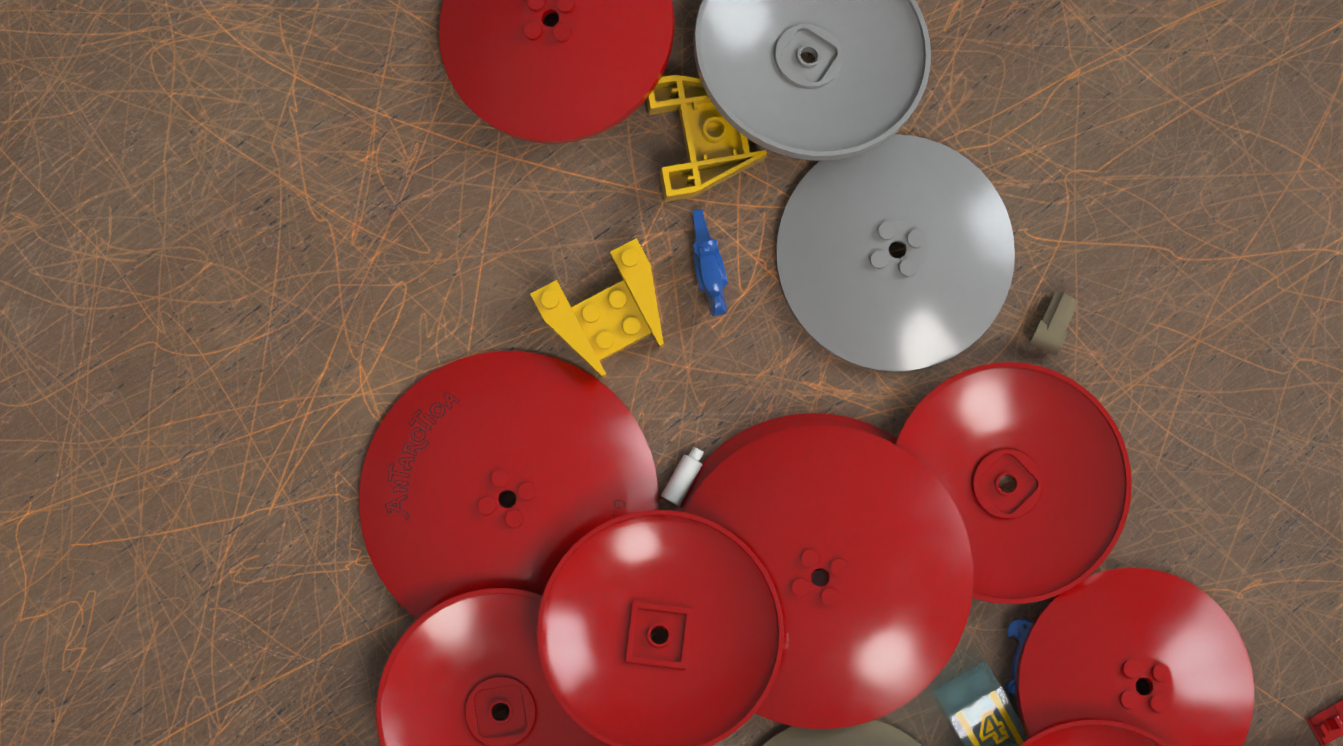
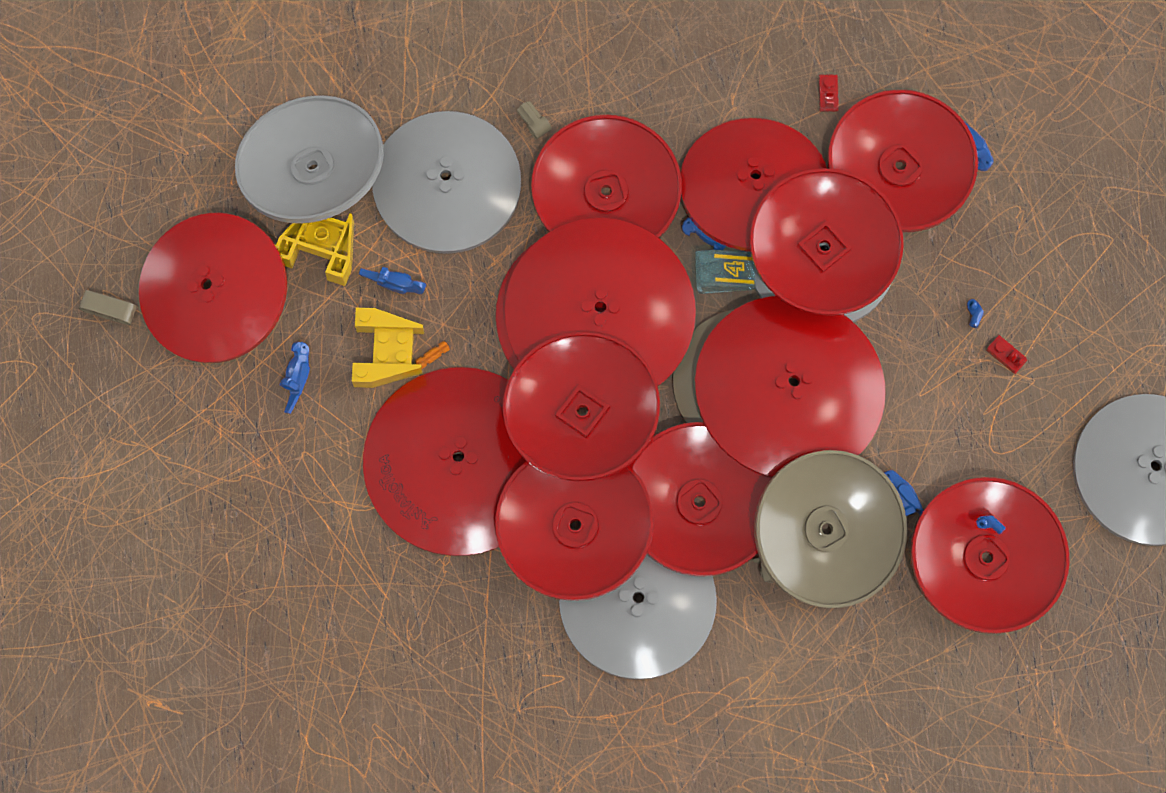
camera: 60 degrees left, 10 degrees down
white cylinder [661,447,704,507] -> none
none -> blue animal [280,342,310,414]
none -> orange axle [415,341,450,369]

